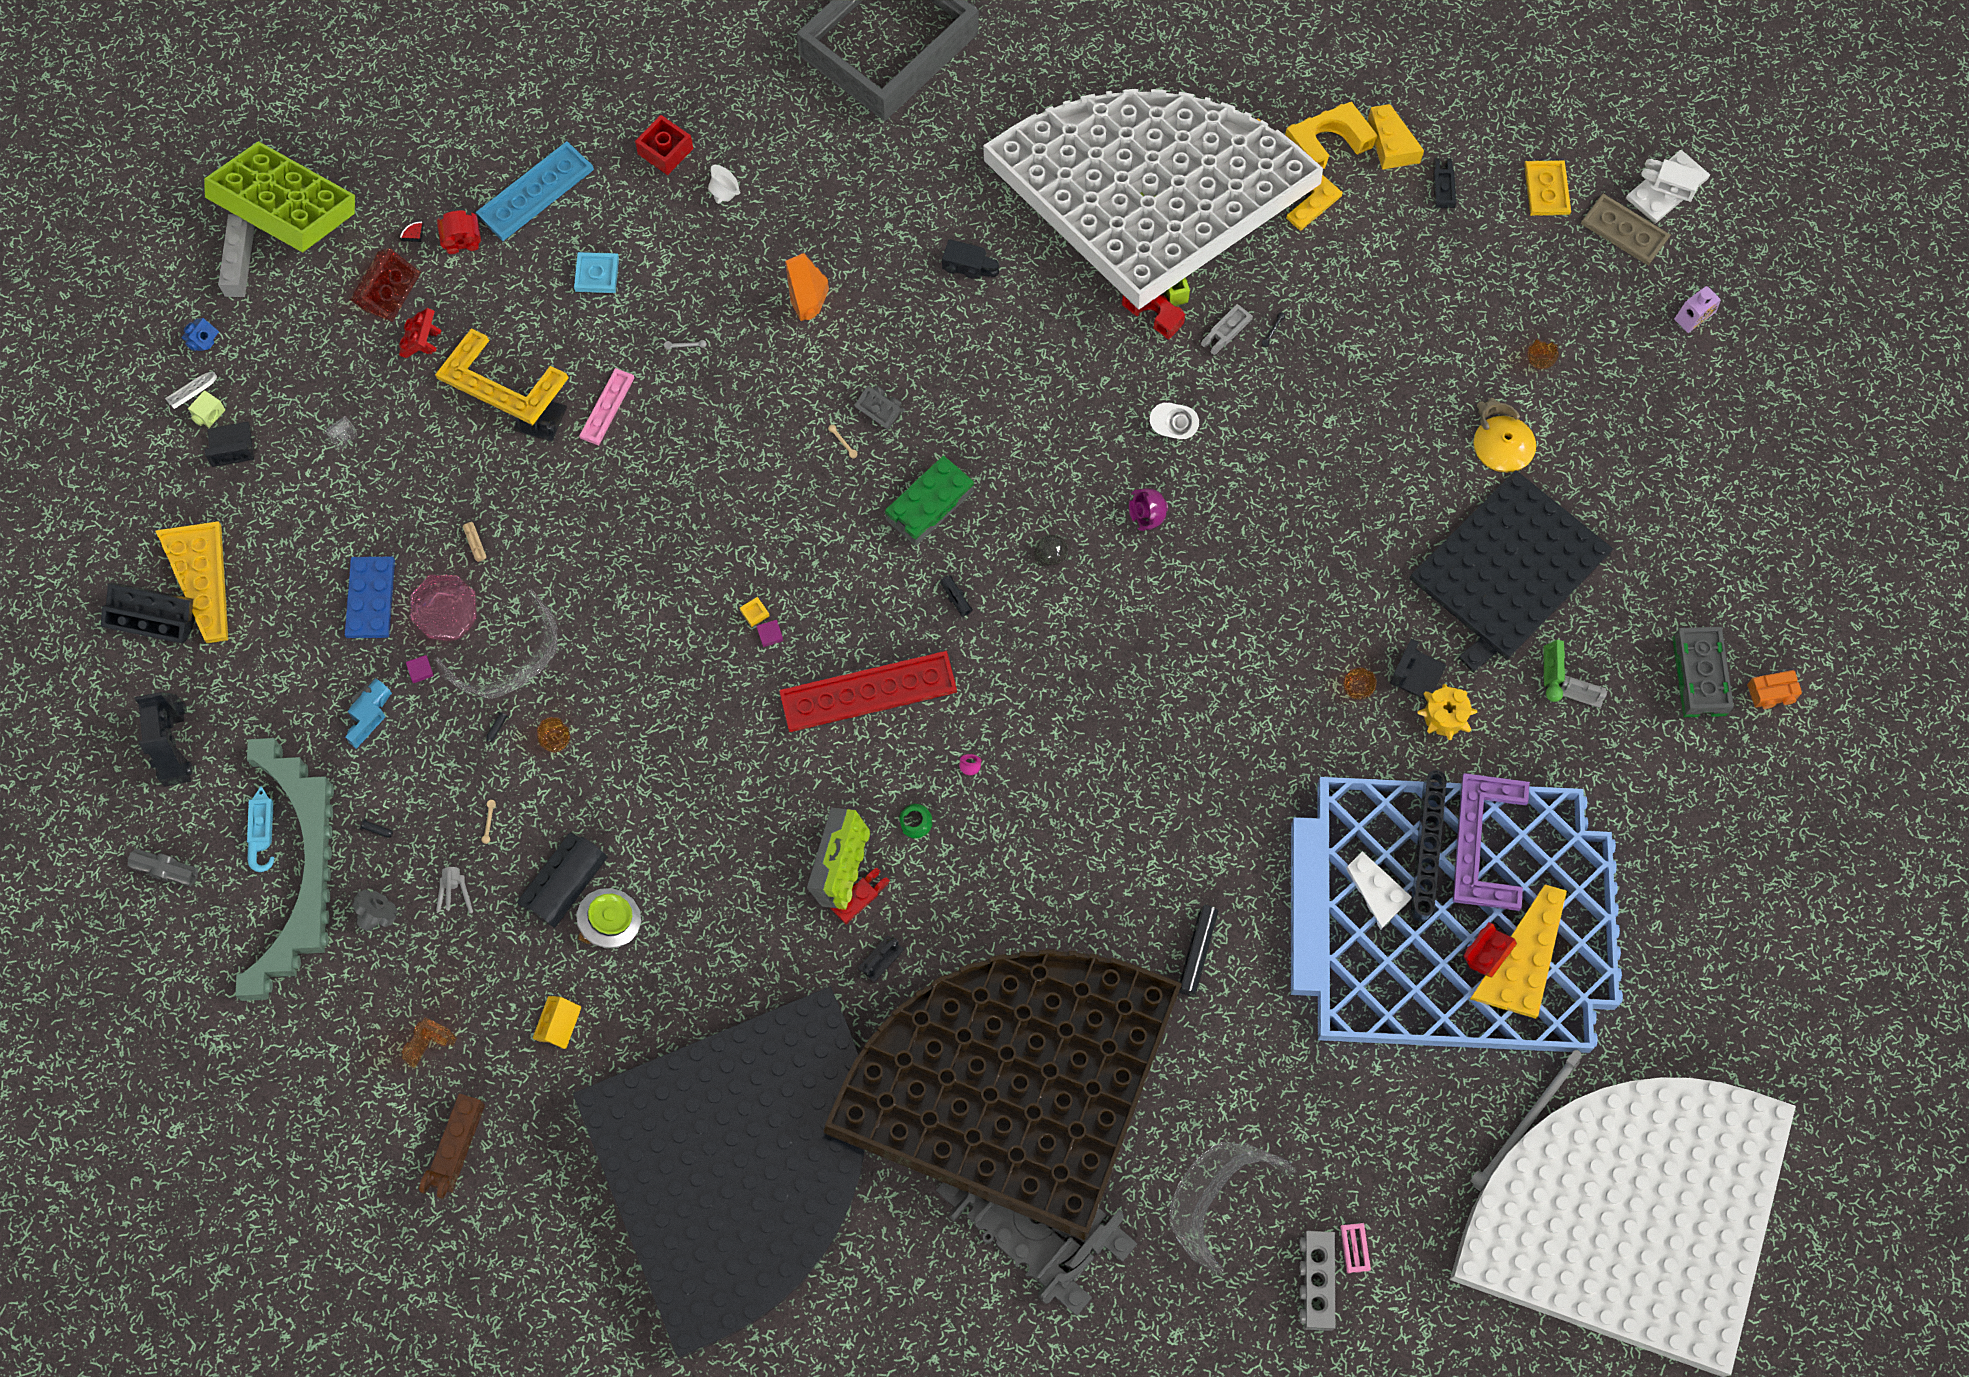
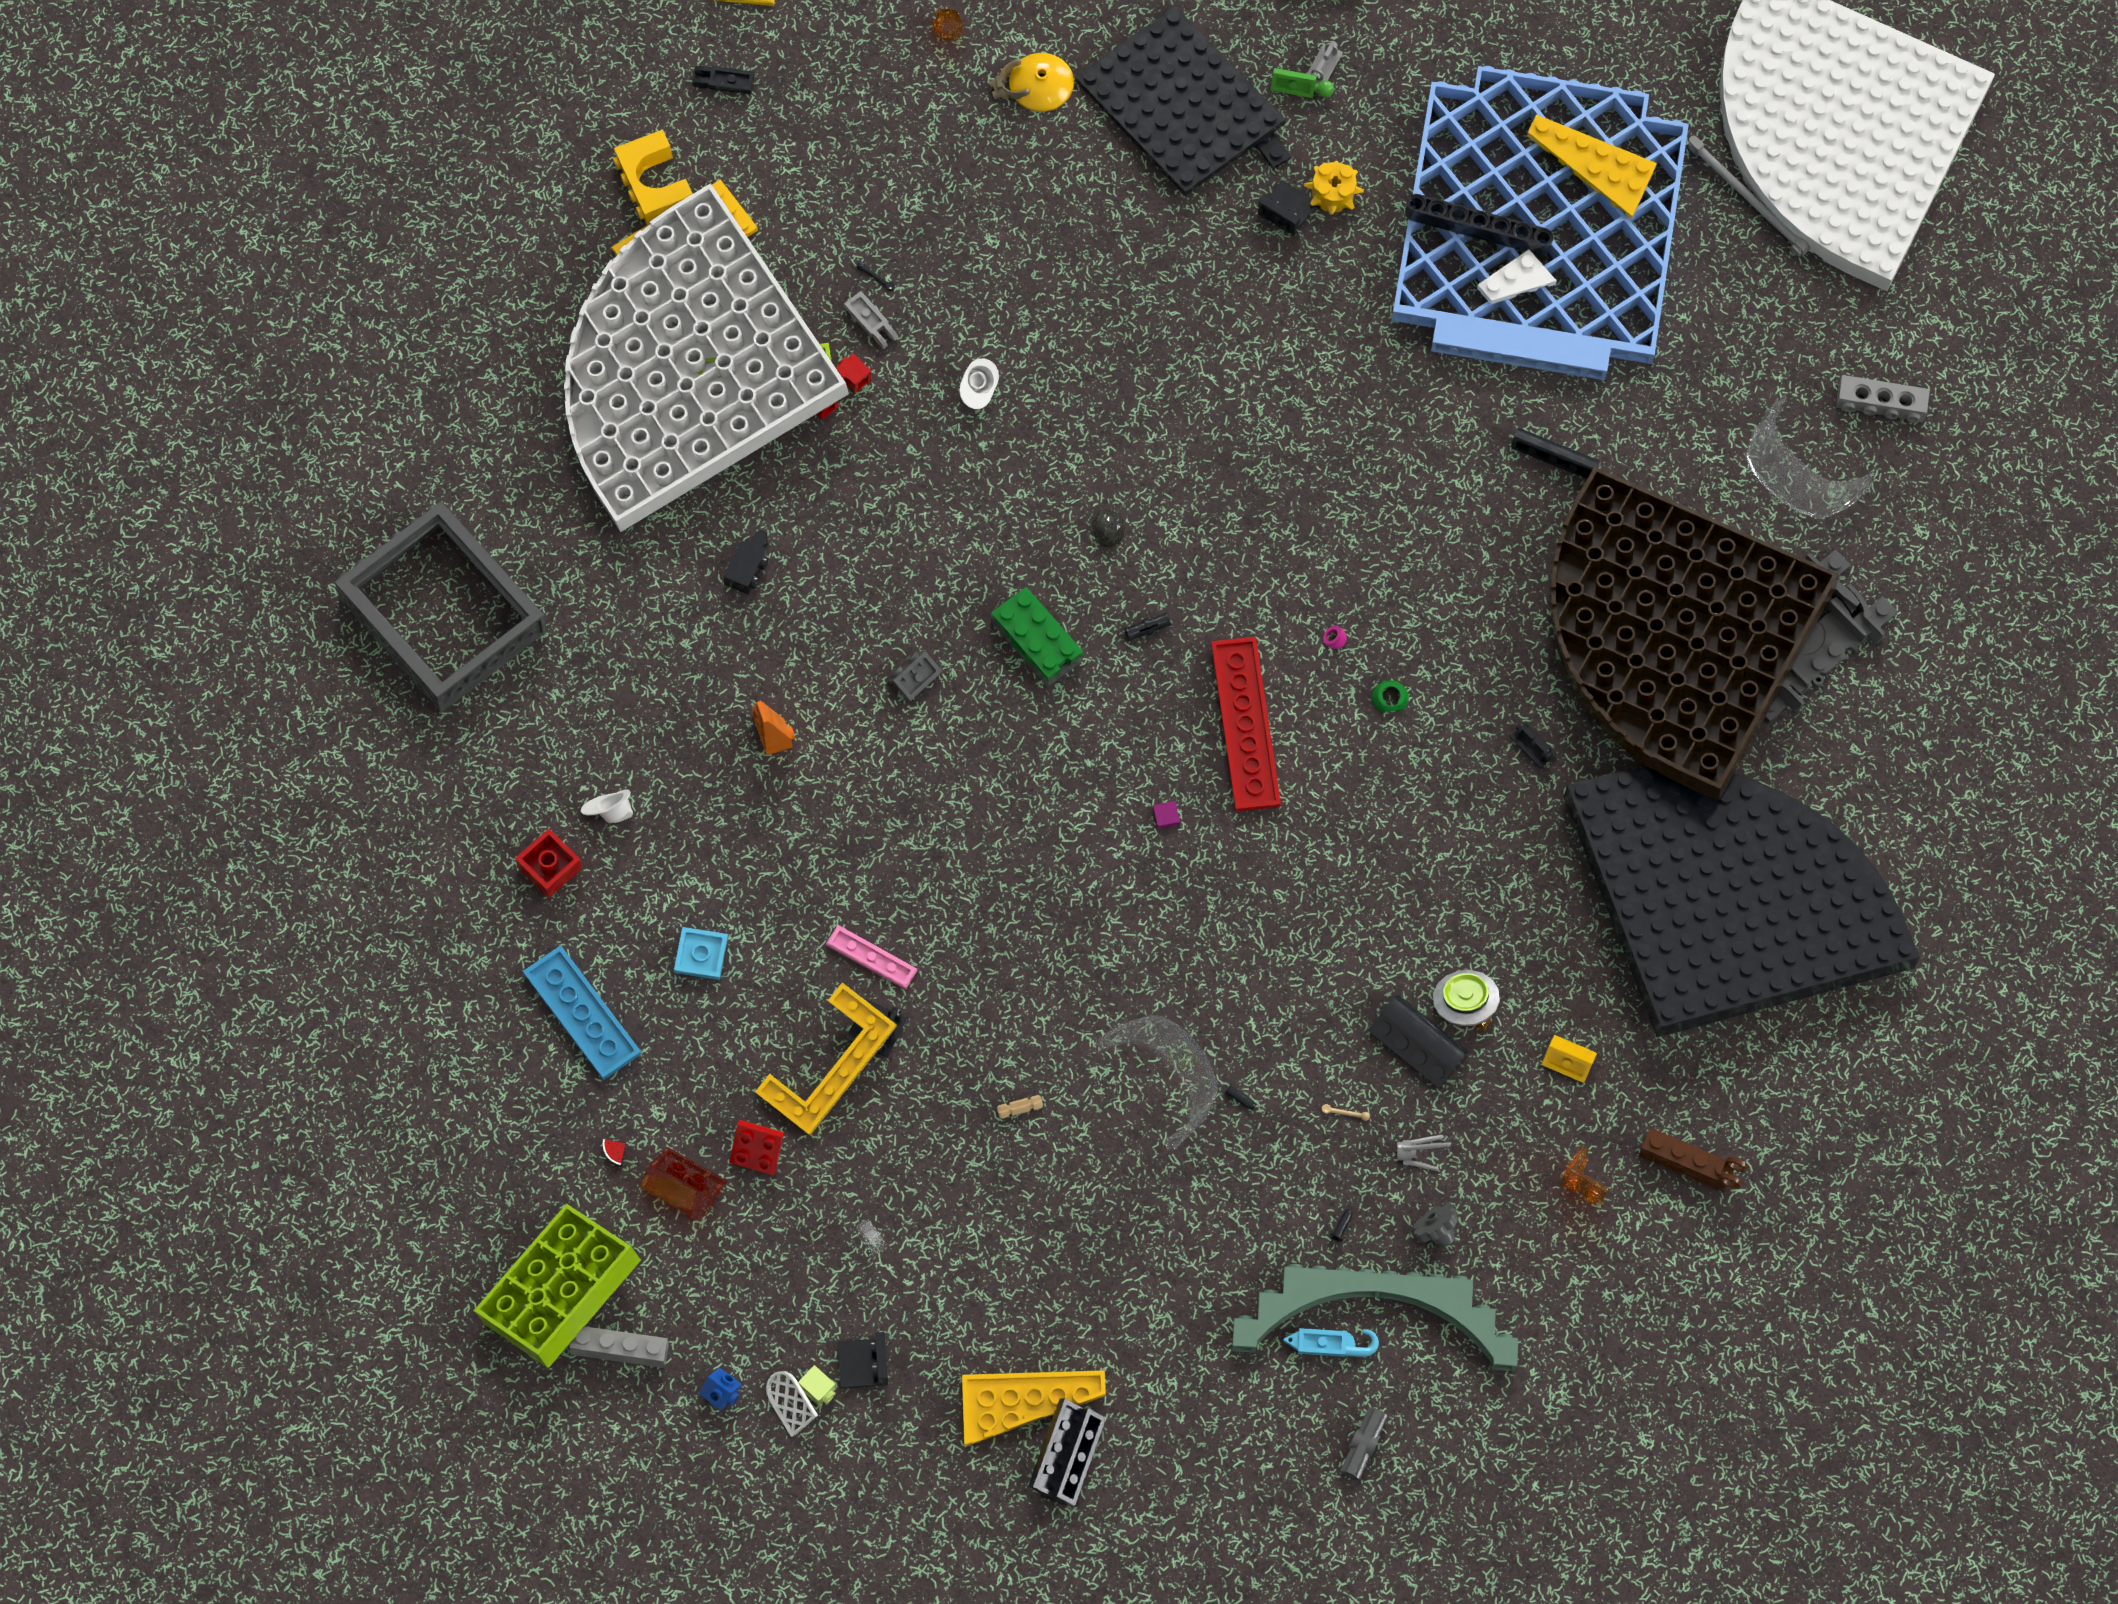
camera: 85 degrees left, 0 degrees up
black wedge [135,692,193,787] -> none
blue plate [345,557,395,638] -> none
dark azure plate [345,678,392,749] -> none
magenta tile [406,655,434,683] -> none
clear pink piece [410,574,477,641] -> none
red brick [437,211,481,254] -> none
clear orange hair [537,717,570,753] -> none
light grey hinge [664,340,707,350] -> none
yellow plate [740,597,769,627] -> none
lime piece [807,807,870,910] -> none
tan hinge [828,425,857,458] -> none
red hinge [831,868,890,925] -> none
magenta cylinder [1129,488,1168,531] -> none
bright pink tile [1340,1223,1371,1273] -> none
clear orange hair [1343,667,1377,700] -> none
yellow wedge [1368,104,1424,169] -> none
medium lavender plate [1453,773,1530,911] -> none
red bracket [1464,922,1517,978] -> none

